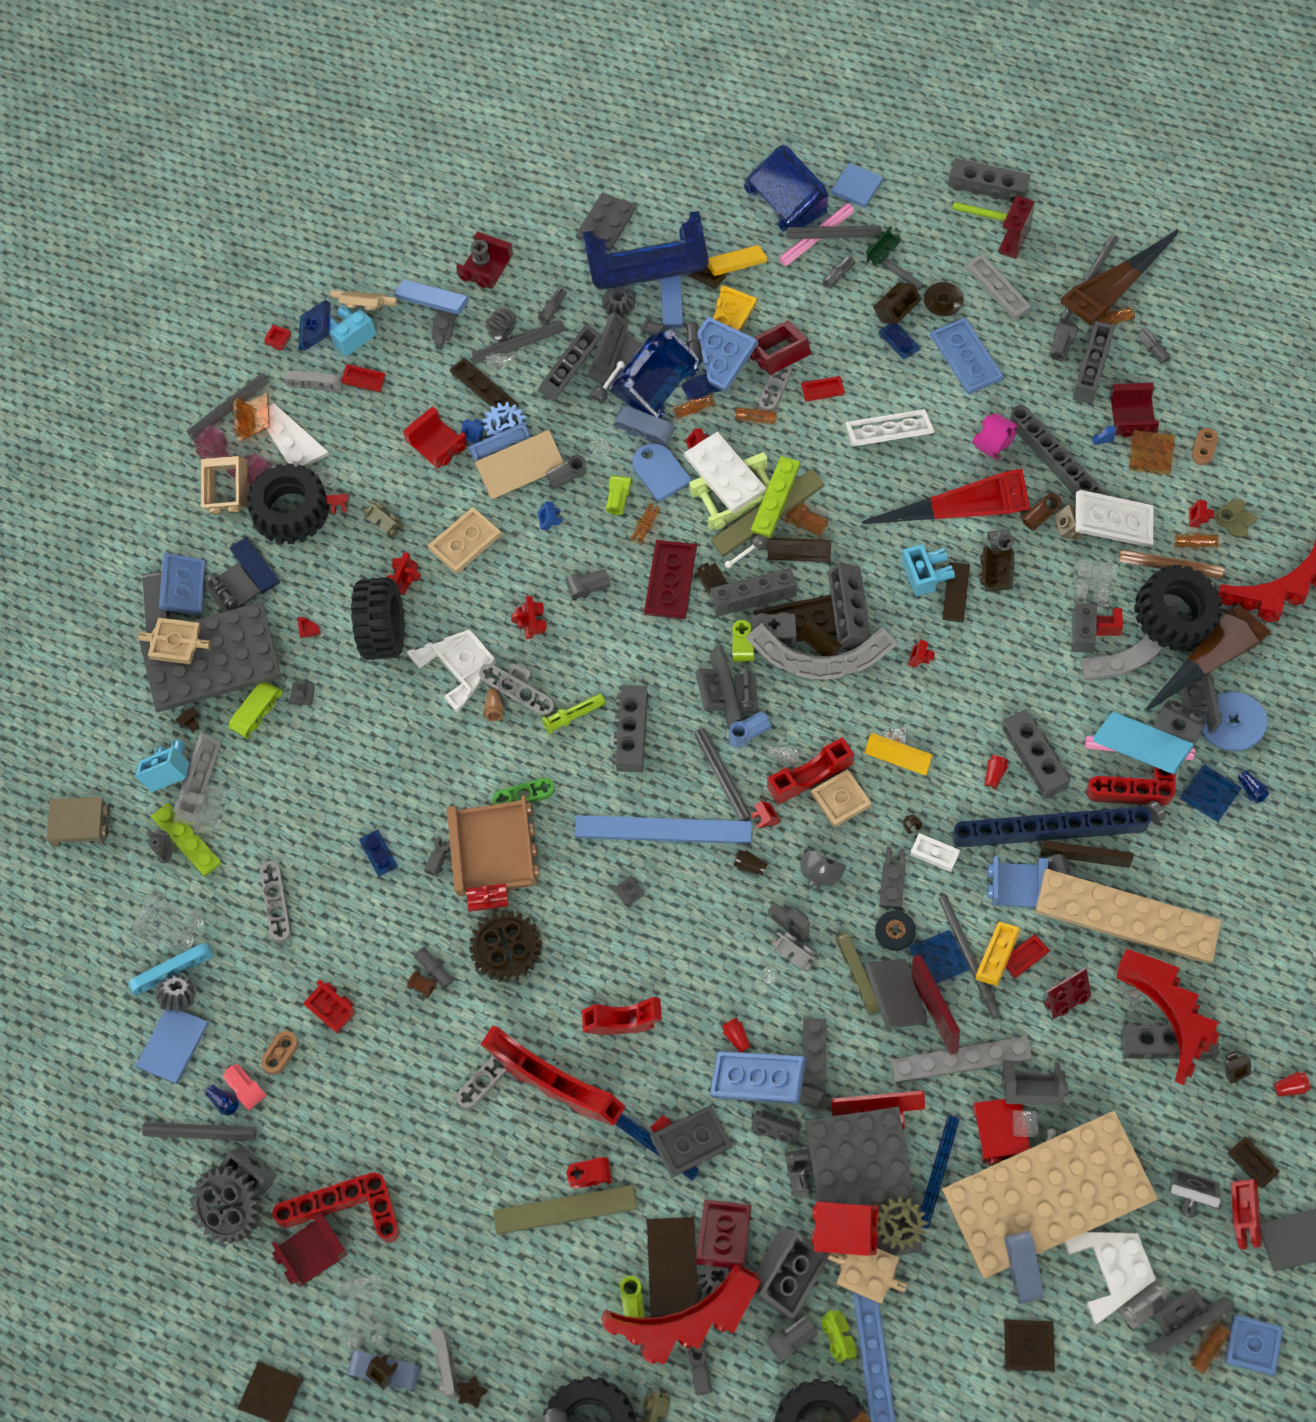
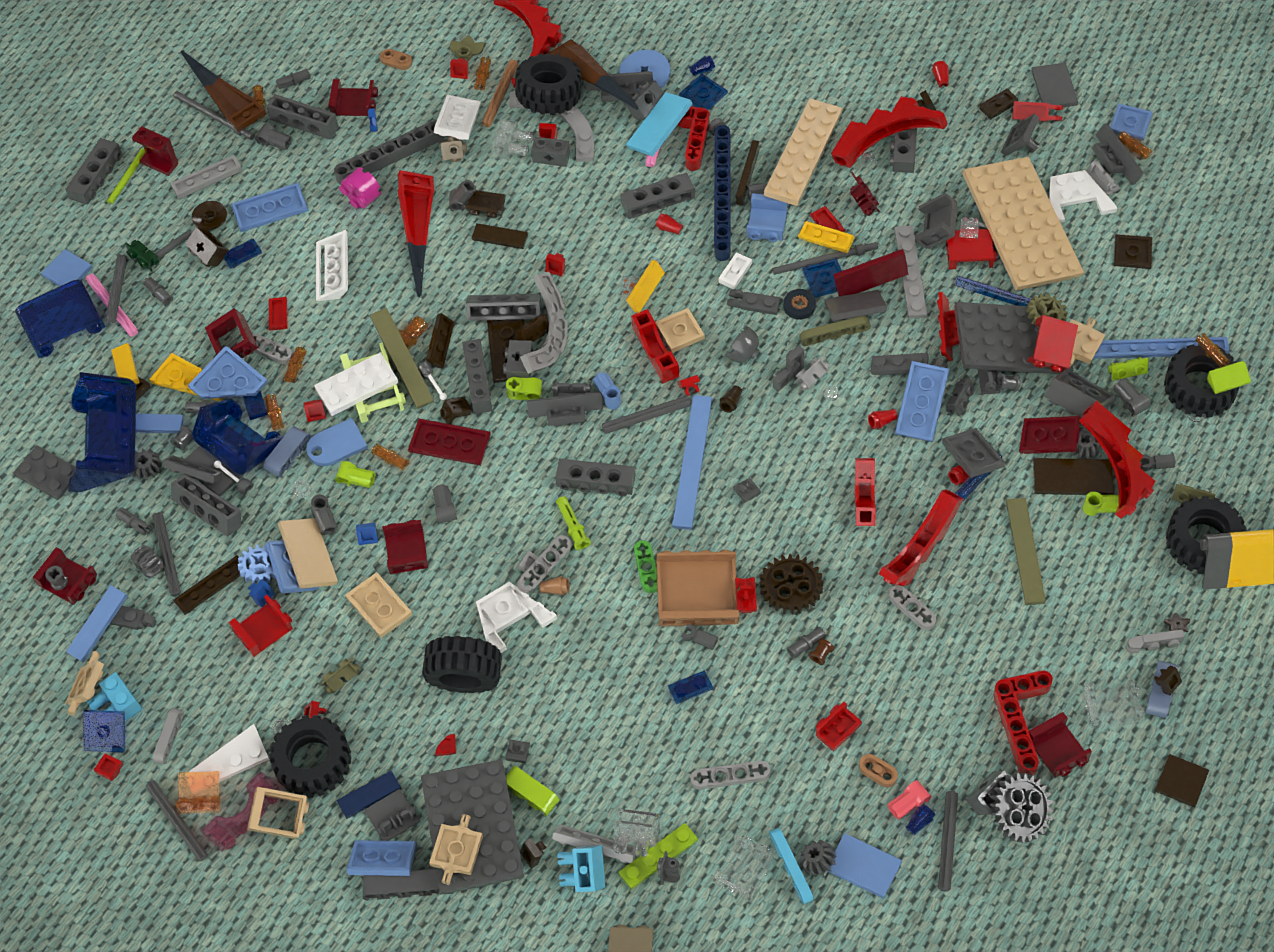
camera: 85 degrees left, 5 degrees down
red plate [342,364,386,392] -> none
red hips [386,553,421,596] -> none
clear cone [486,352,517,372] -> none
red hips [511,596,547,639] -> none
red piece [566,1157,613,1188] -> none
lime plate [751,456,801,538] -> none
clear cone [766,745,800,767] -> none
medium azure brick [901,544,955,597] -> none
dark brown hinge [903,815,923,834] -> none
sand blue beam [1005,1231,1044,1304] -> none
reddish brown piece [1021,493,1062,531] -> none
clear orange hinge [1129,430,1175,475] -> none
none -> dark red panel [382,520,429,575]

